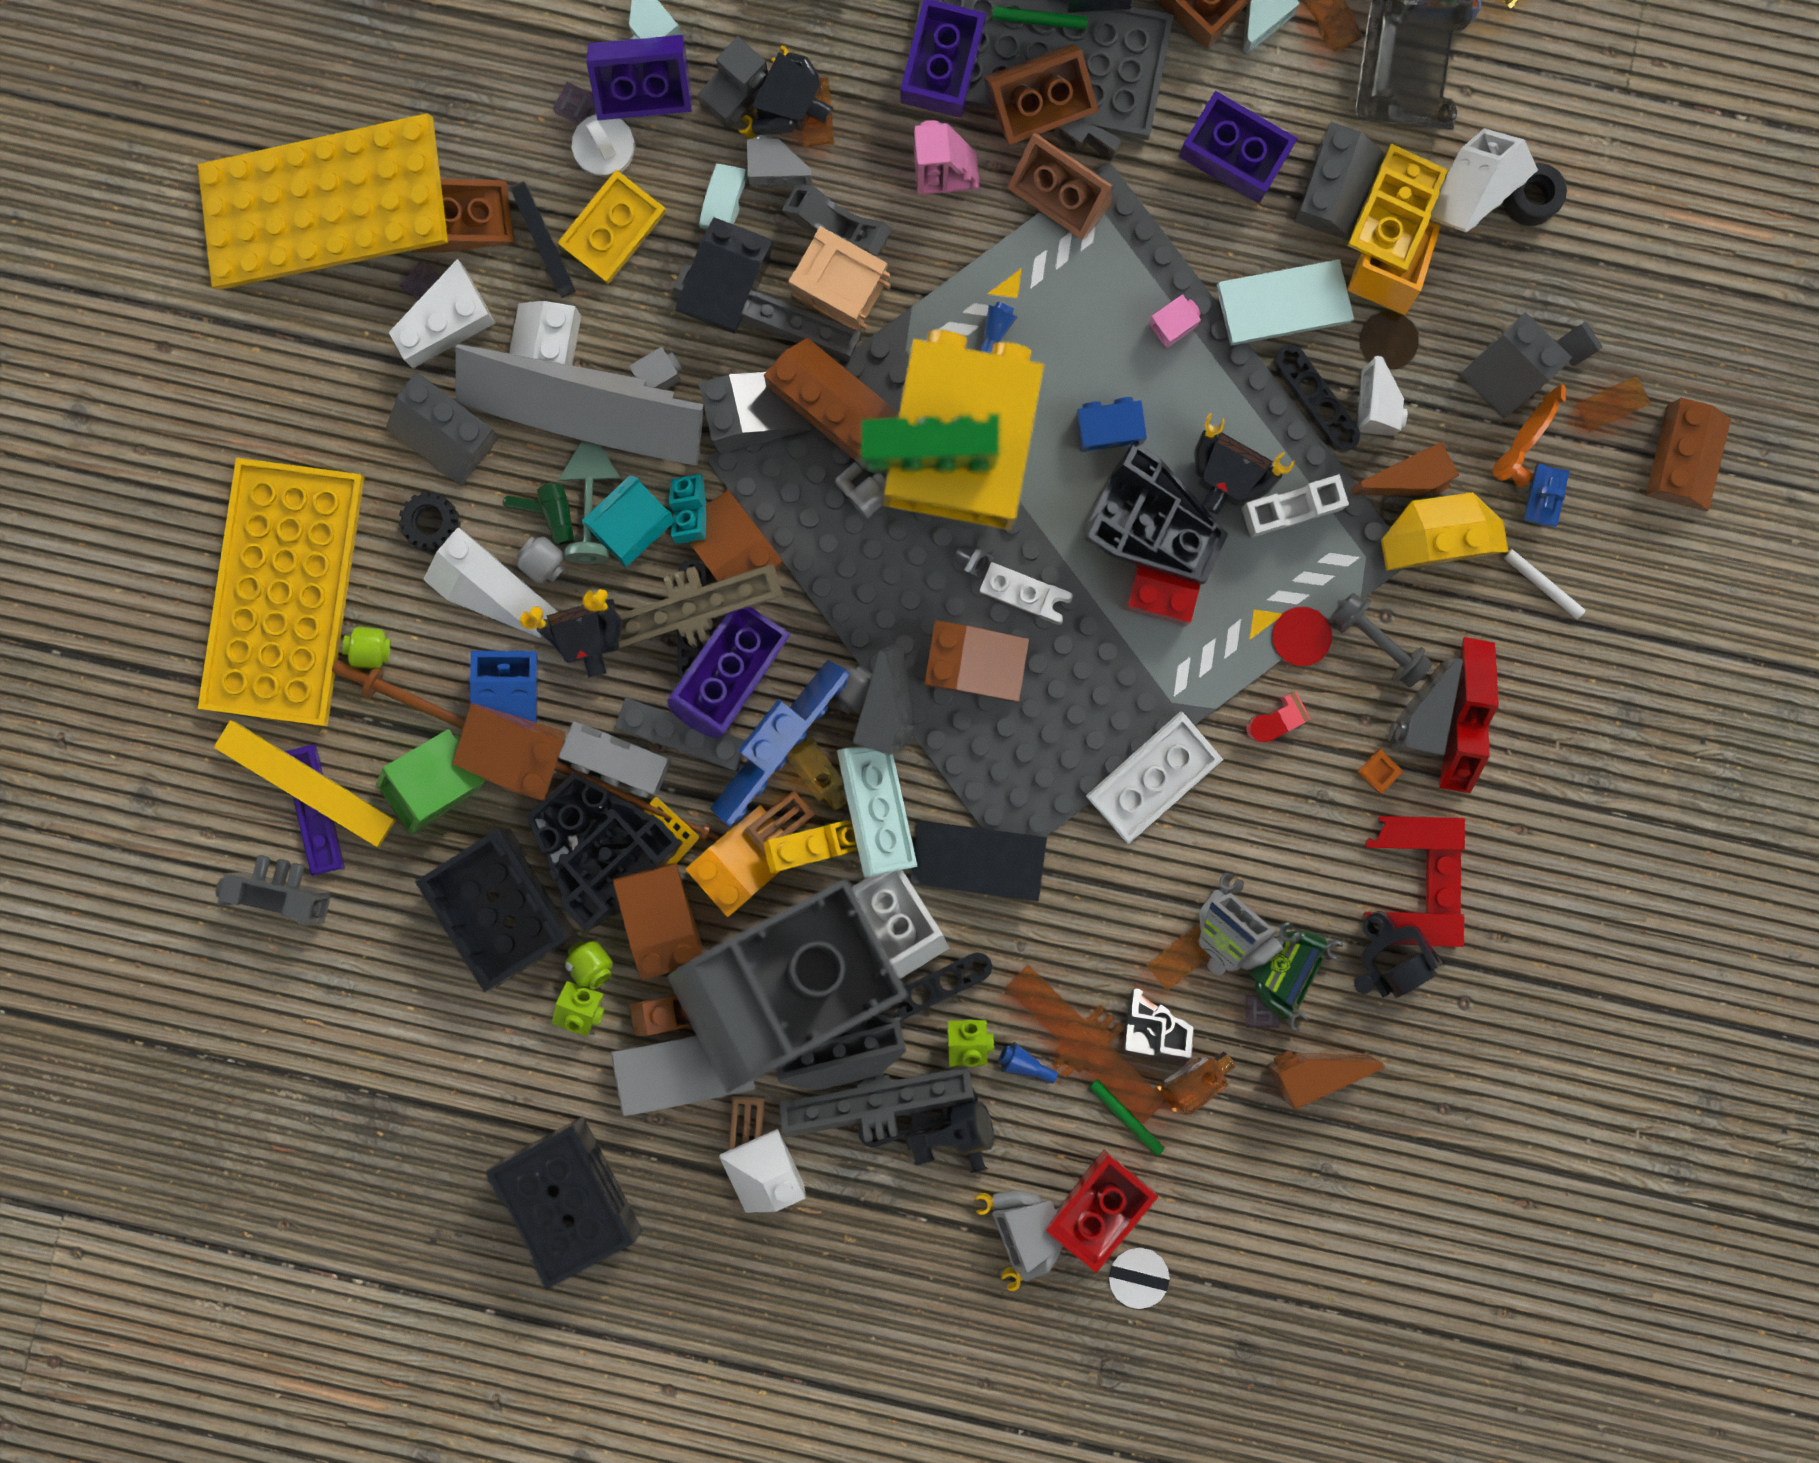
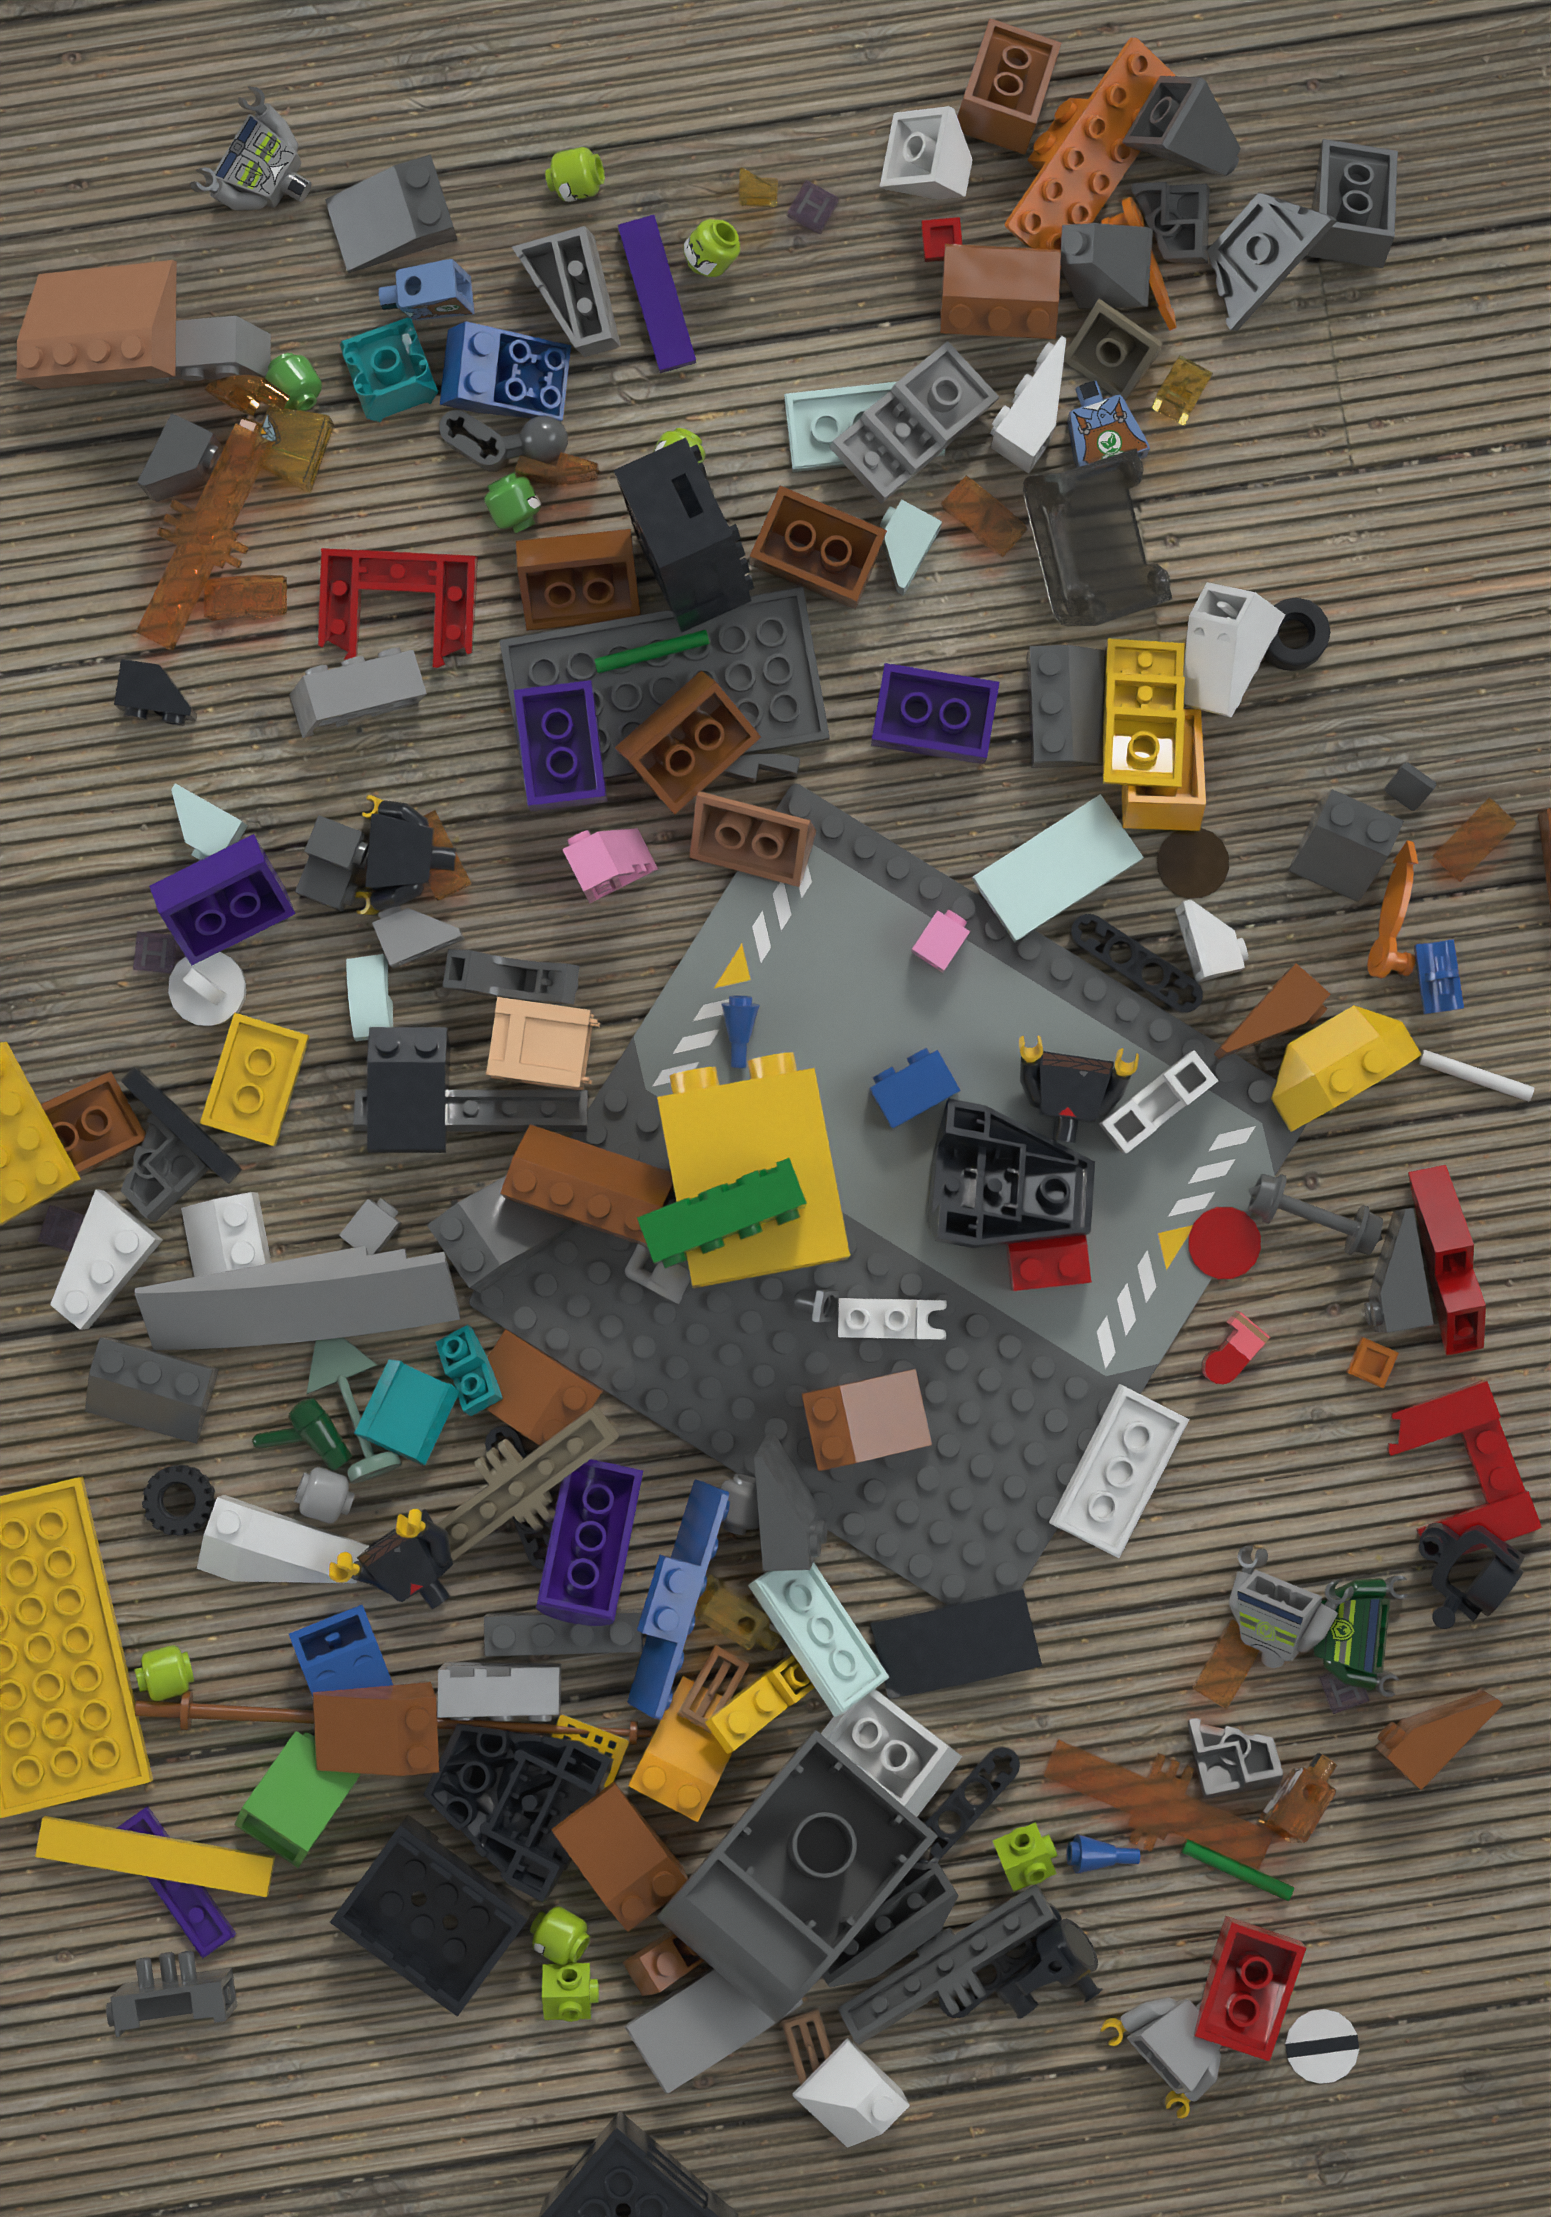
camera: 20 degrees left, 0 degrees up
none -> dark grey slope [121,1113,210,1222]

